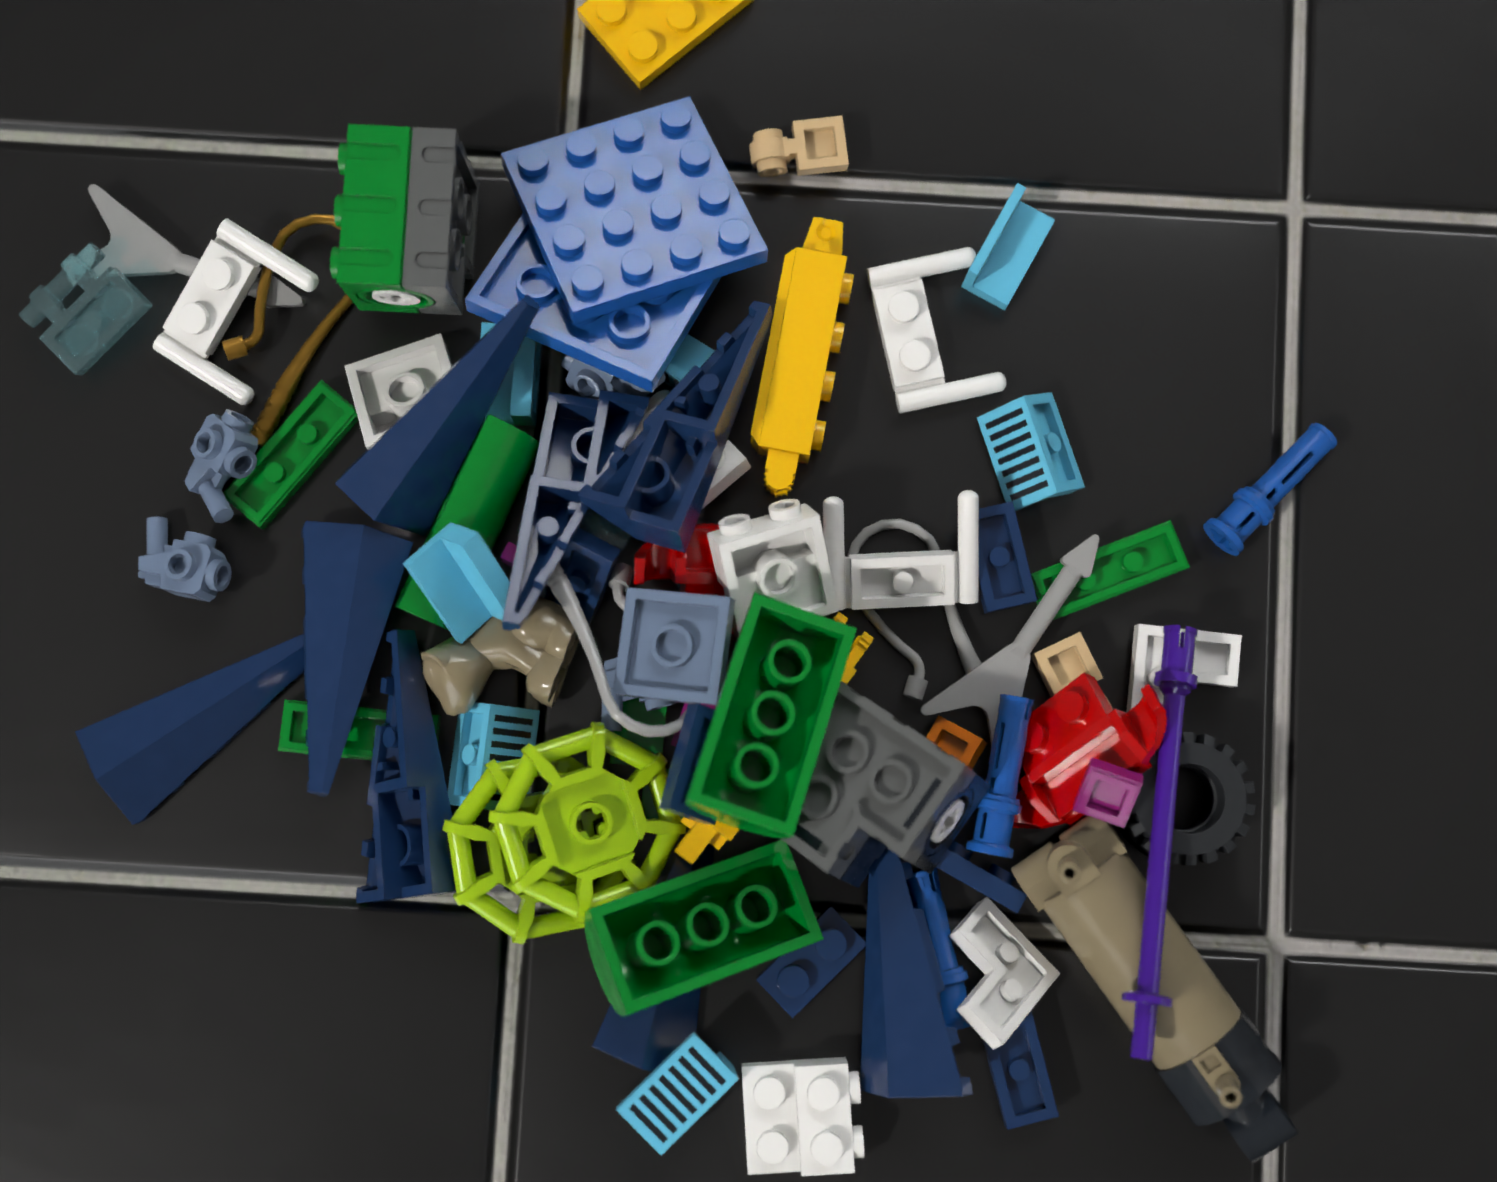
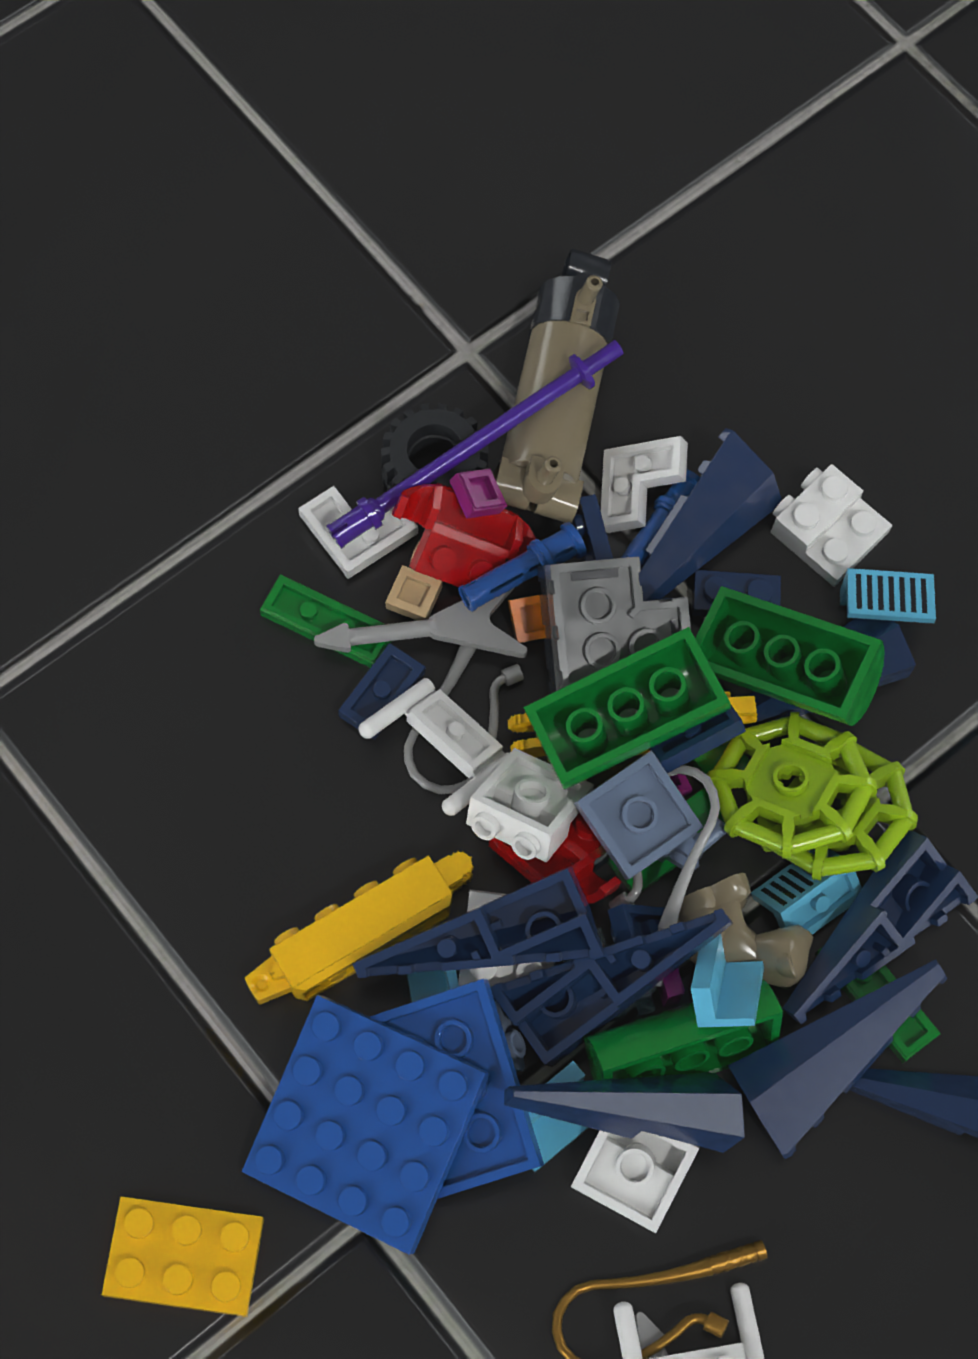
camera: 135 degrees left, 15 degrees down
sand blue piece [138,516,232,602] -> none
sand blue piece [184,409,258,523] -> none
green tile [223,379,359,530] -> none
piece [330,124,480,315] -> none
tan plate [749,116,849,177] -> none
white plate [866,247,1006,413] -> none
medium azure panel [961,183,1055,311] -> none
medium azure panel [977,392,1085,511] -> none
dark blue plate [982,1011,1059,1130] -> none
blue pin [1203,423,1337,556] -> none

